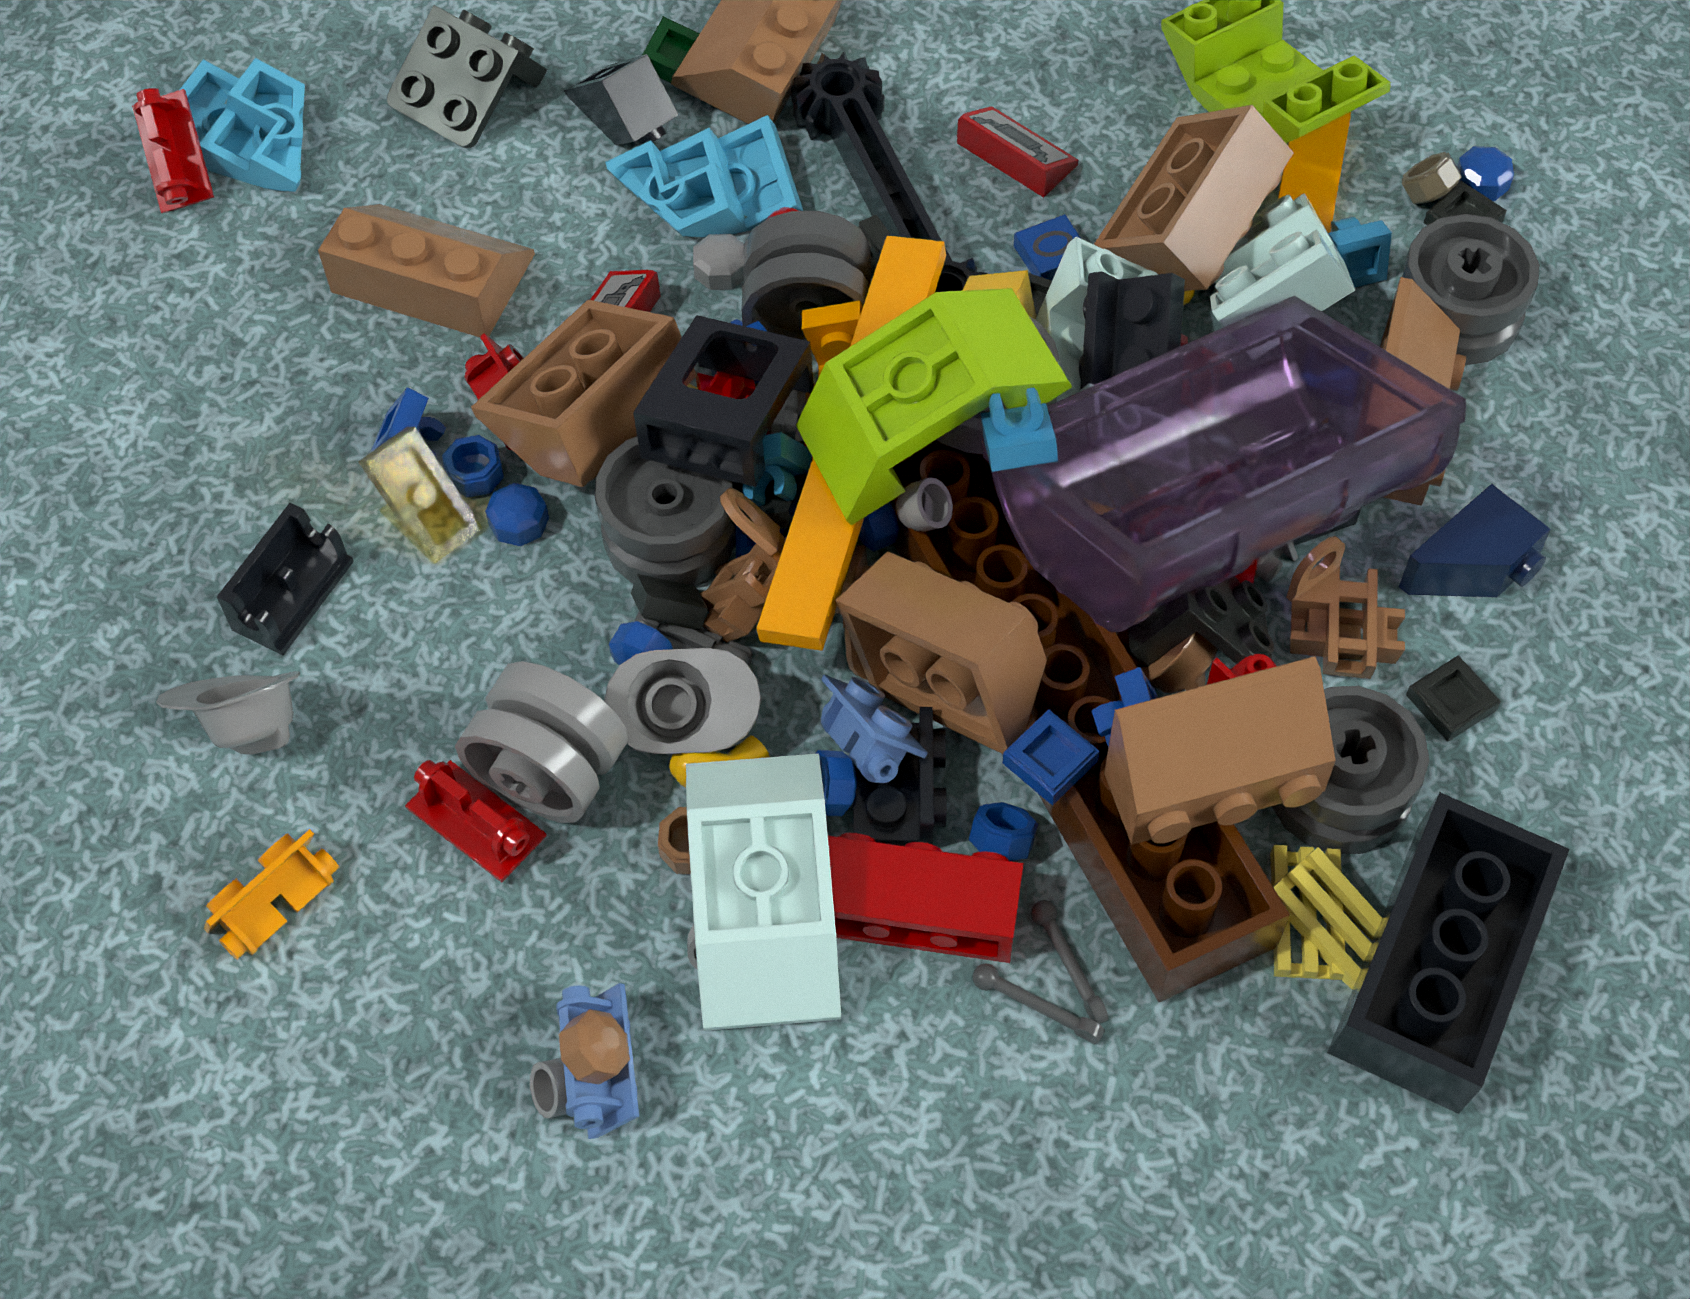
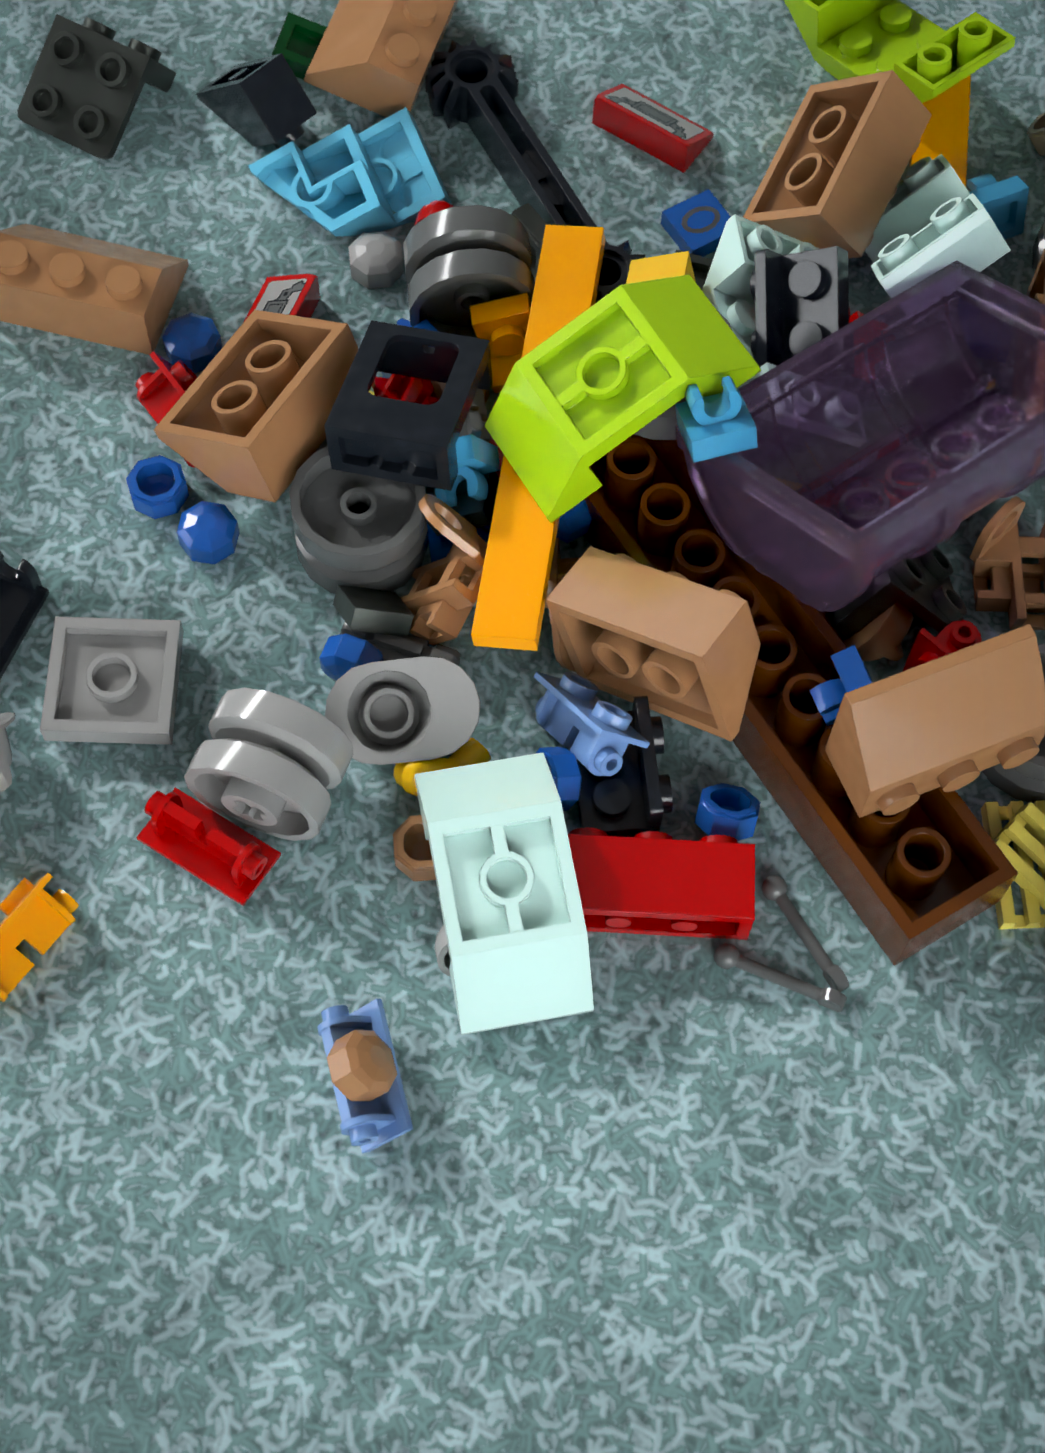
camera: 10 degrees left, 5 degrees up
clear yellow slope [358,426,483,564] -> none
blue tile [368,387,446,469] -> none
light grey hinge [530,1058,567,1118] -> none
light grey hinge [895,478,953,532] -> none
blue tile [1002,710,1099,806] -> none
none -> light grey plate [40,616,184,745]
none -> blue tile [162,312,223,373]

